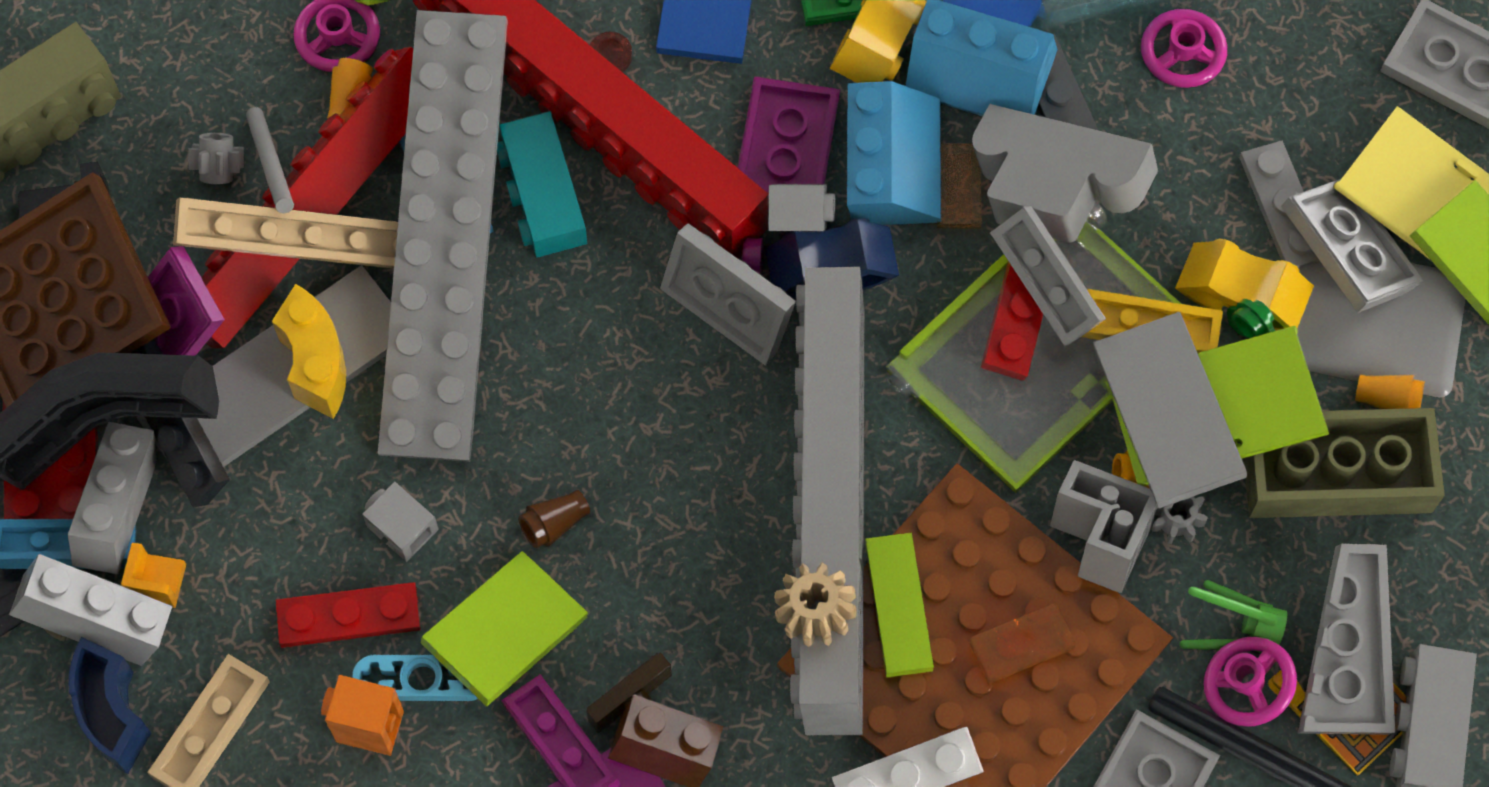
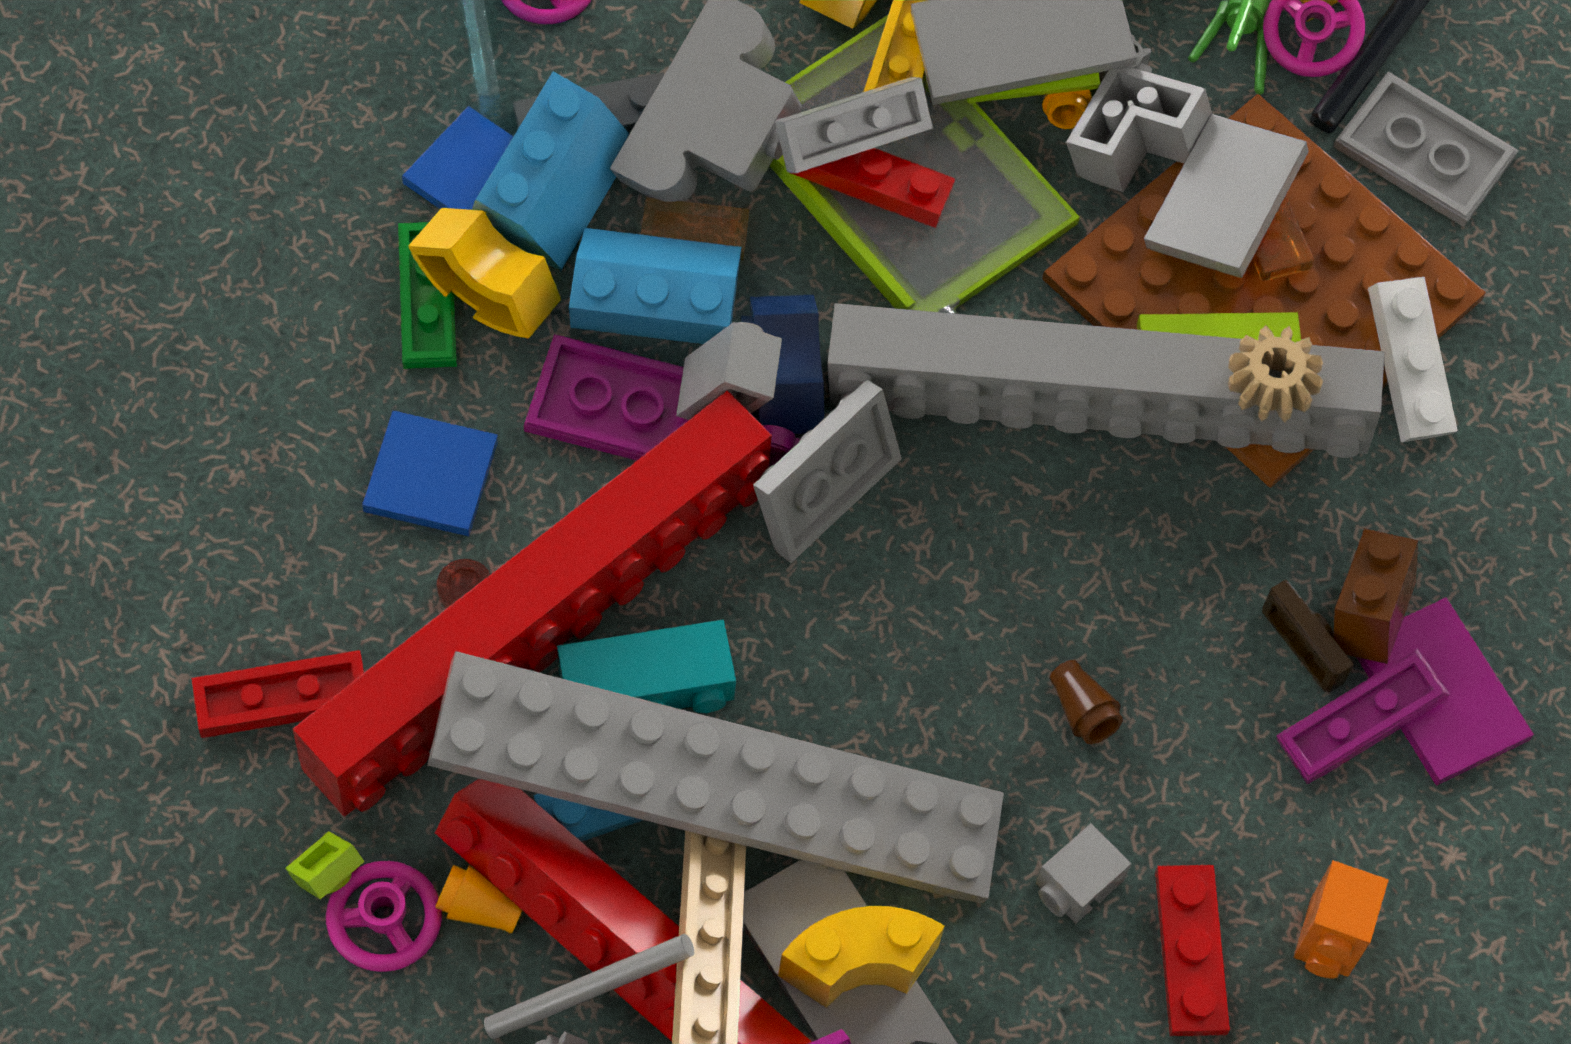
camera: 90 degrees left, 5 degrees down
medium azure beam [352,655,478,701] -> none
lime tile [421,551,588,707] -> none
none -> light grey tile [1144,114,1309,278]

